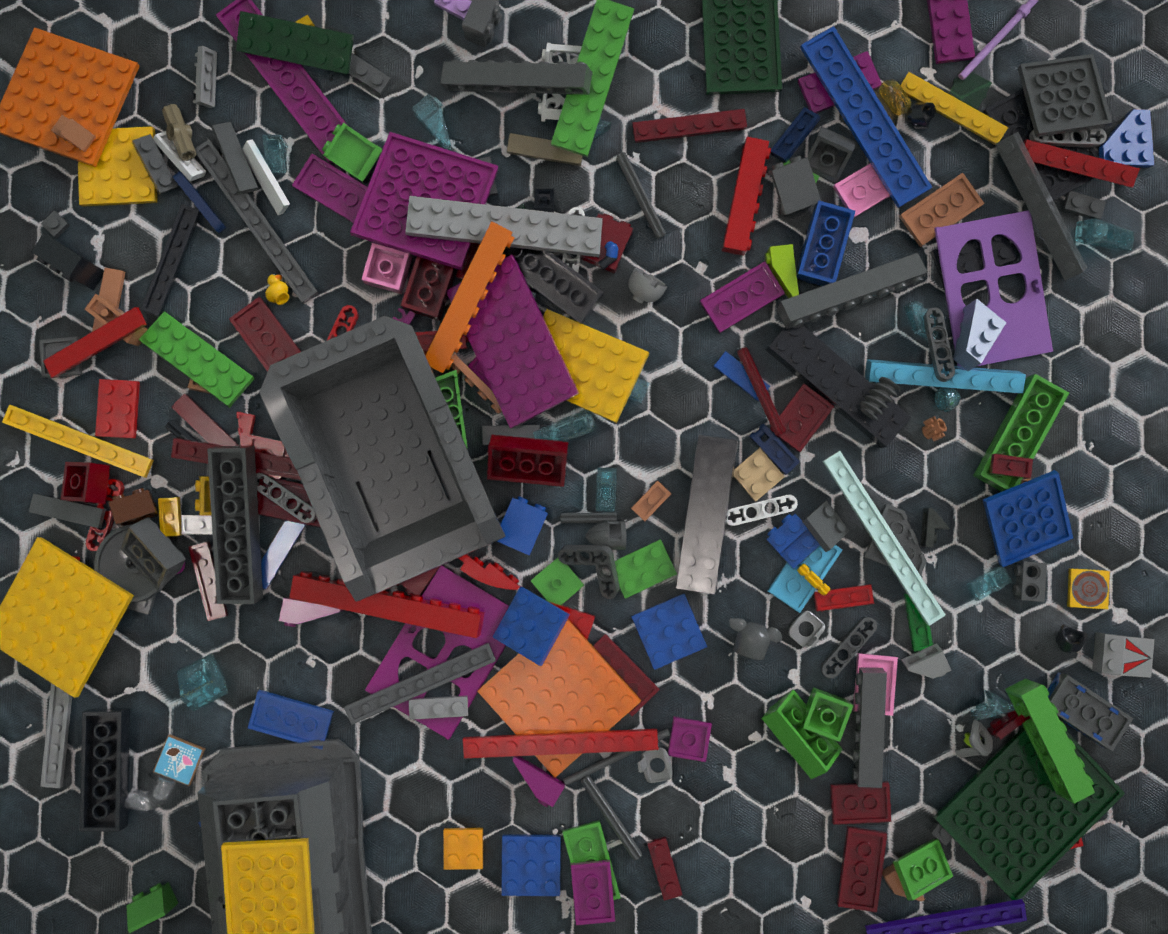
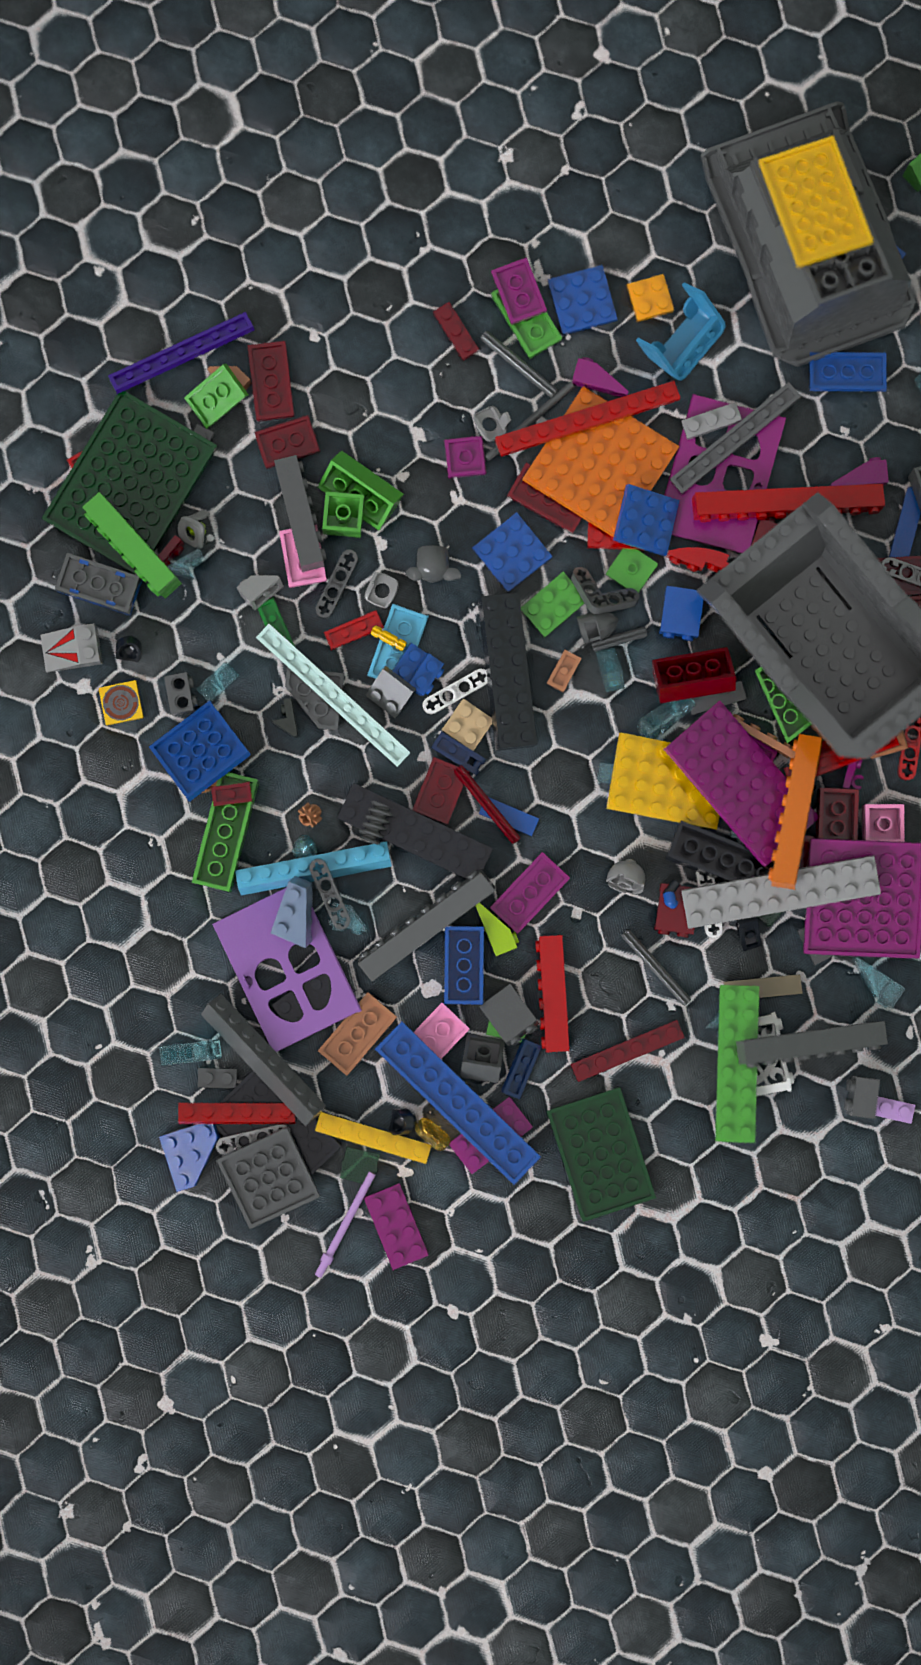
camera: 170 degrees right, 0 degrees up
none -> dark azure windscreen [636,282,725,380]

